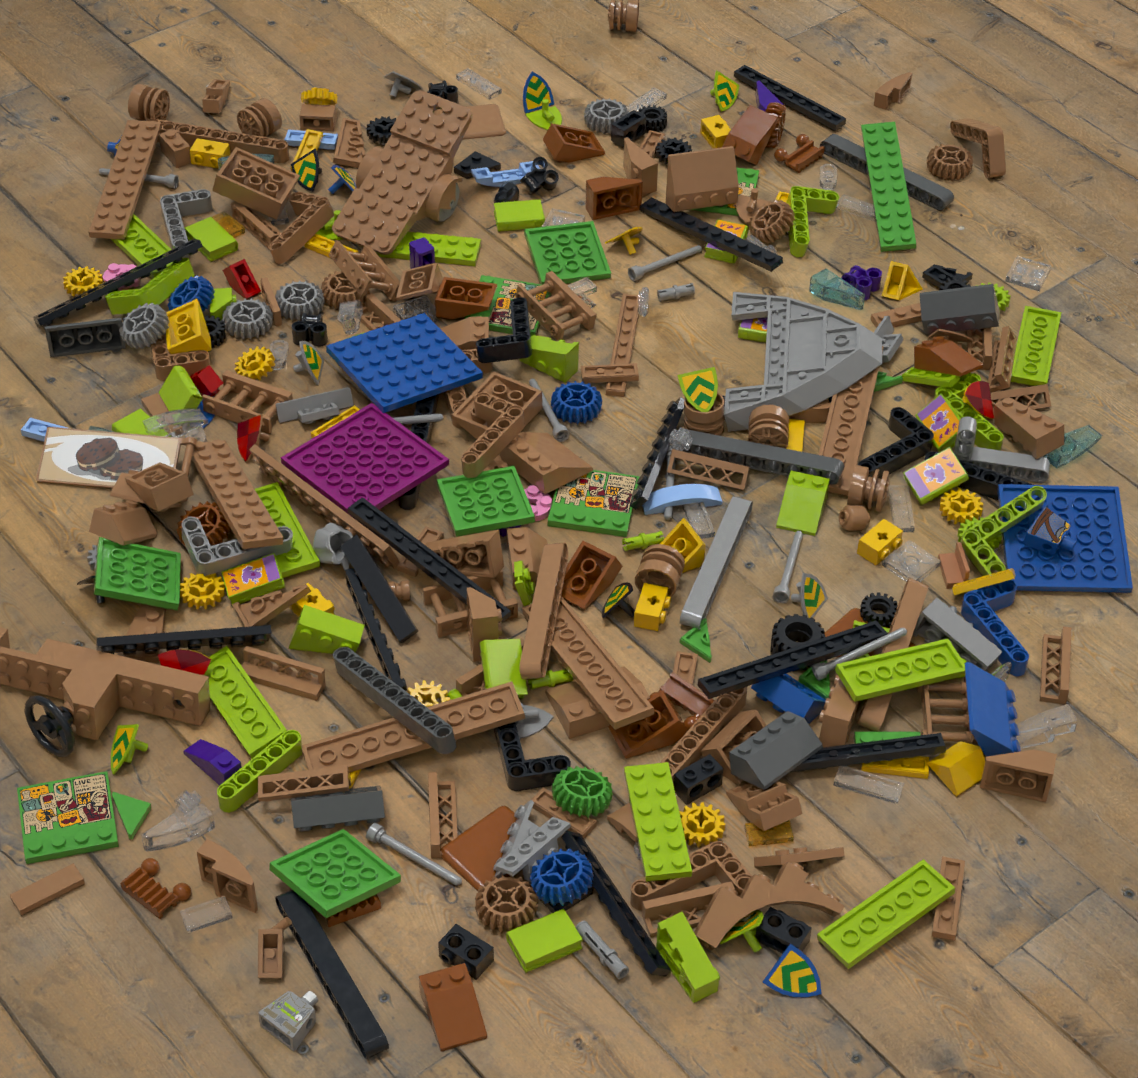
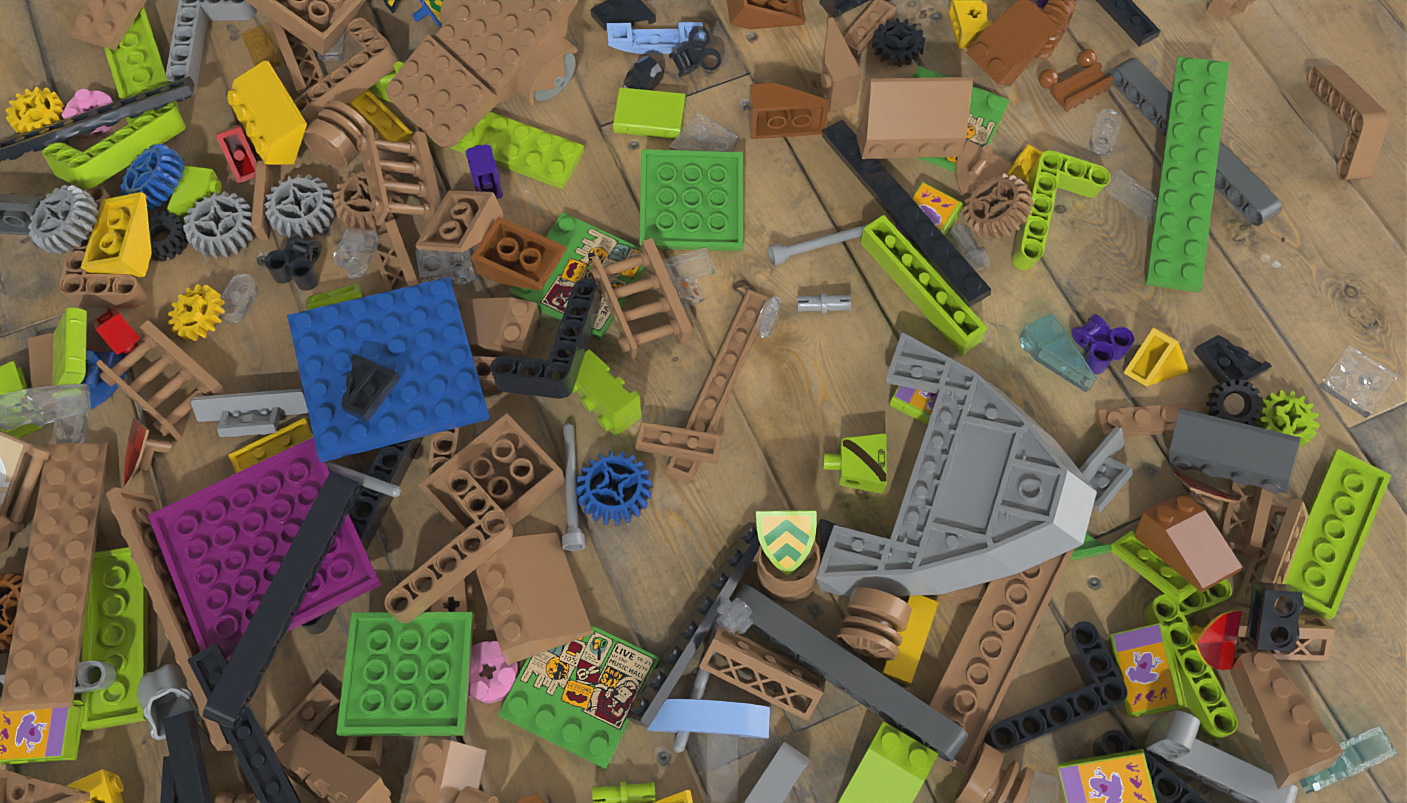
camera: 15 degrees right, 20 degrees up
lime piece [184,217,238,262] -> none
shield [293,341,324,385] -> none
yellow shield [605,227,643,255] -> none
medium nougat gear [927,143,973,181] -> none
none -> black beam [203,471,361,729]
none -> yellow slope [227,61,307,165]
none -> medium nougat wheel [303,100,369,169]
none -> black wing [341,354,401,422]
none -> lime torso [822,434,887,494]
none -> lime brick [861,215,987,356]
none -> black brick [1245,582,1304,652]

